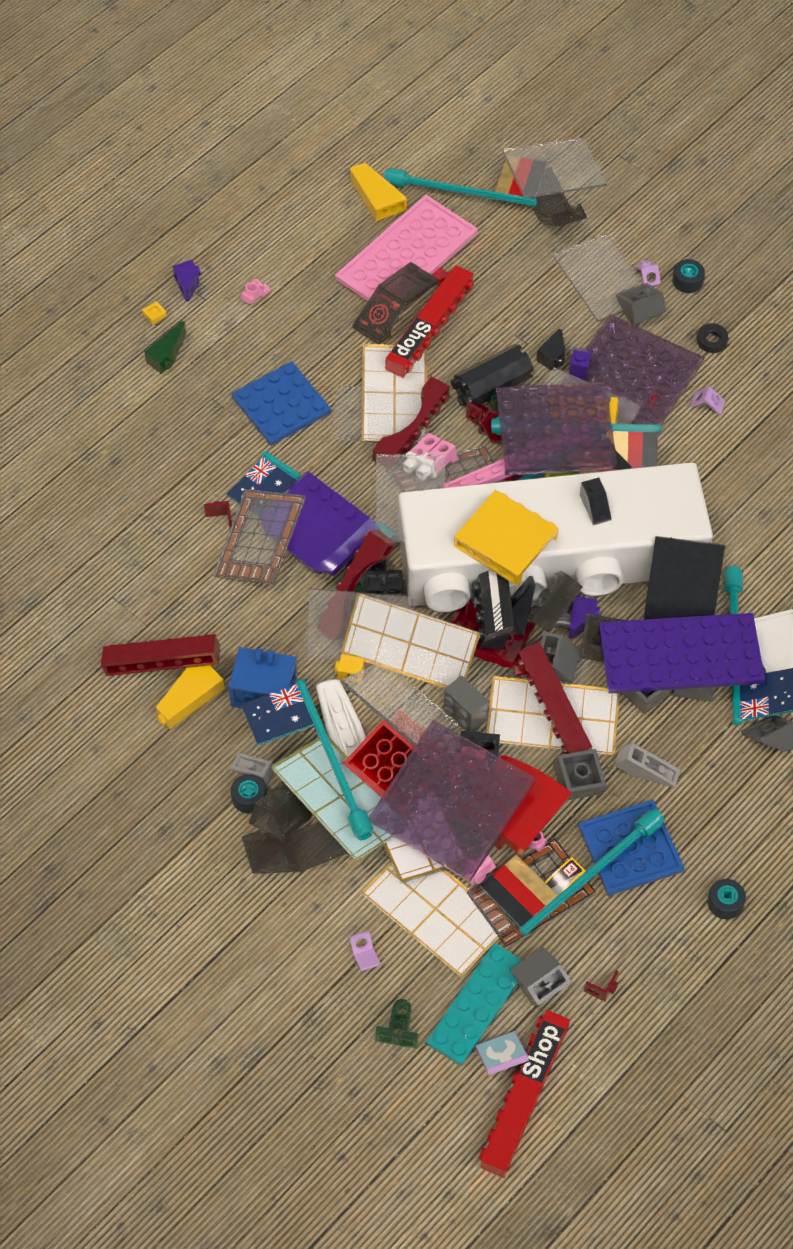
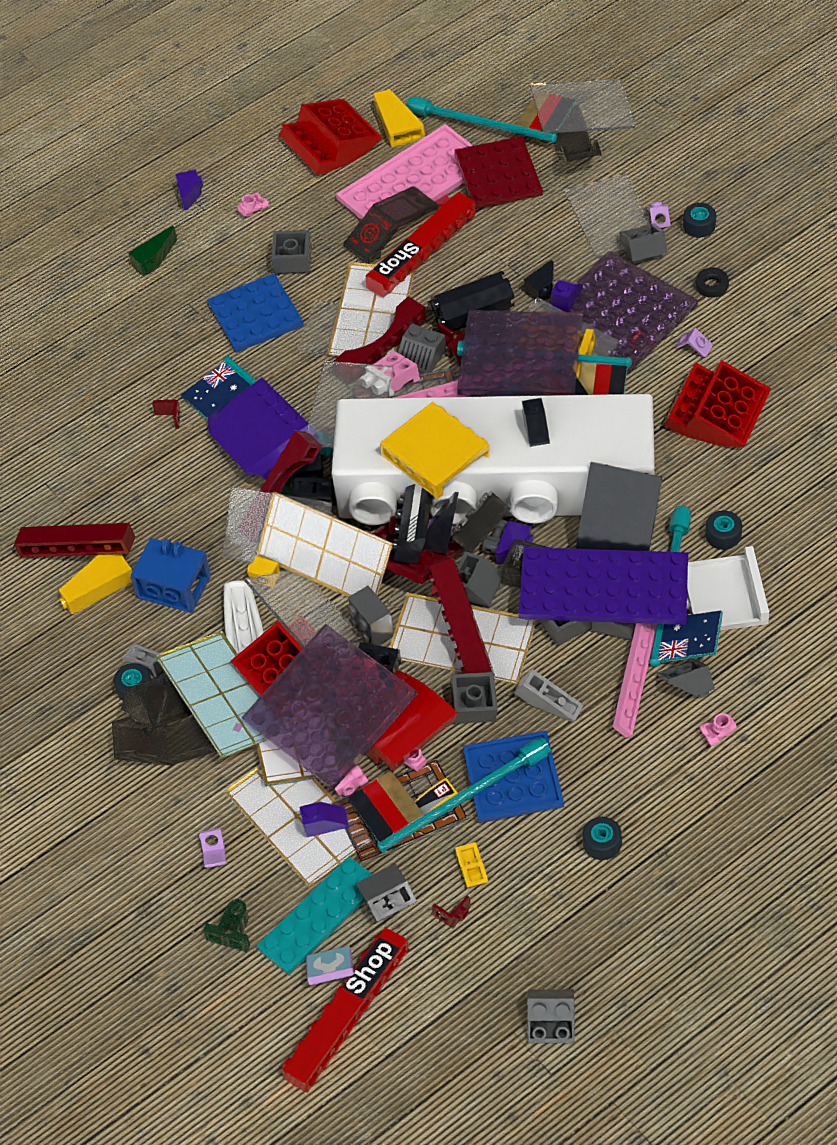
camera: 15 degrees right, 5 degrees down
yellow plate [142,301,167,325] -> none
clear piece [213,489,306,584] -> none
flag [241,679,373,840] -> none
none -> dark grey brick [271,230,312,273]
none -> red slope [280,98,382,175]
none -> dark purple slope [299,801,349,838]
none -> dark grey slope [398,323,446,376]
none -> dark red plate [454,136,543,209]
none -> yellow slope [455,842,489,888]
none -> dark grey slope [527,989,575,1043]
none -> bright pink plate [612,623,657,738]
none -> red slope [663,360,771,447]
none -> black wheel [705,510,742,550]

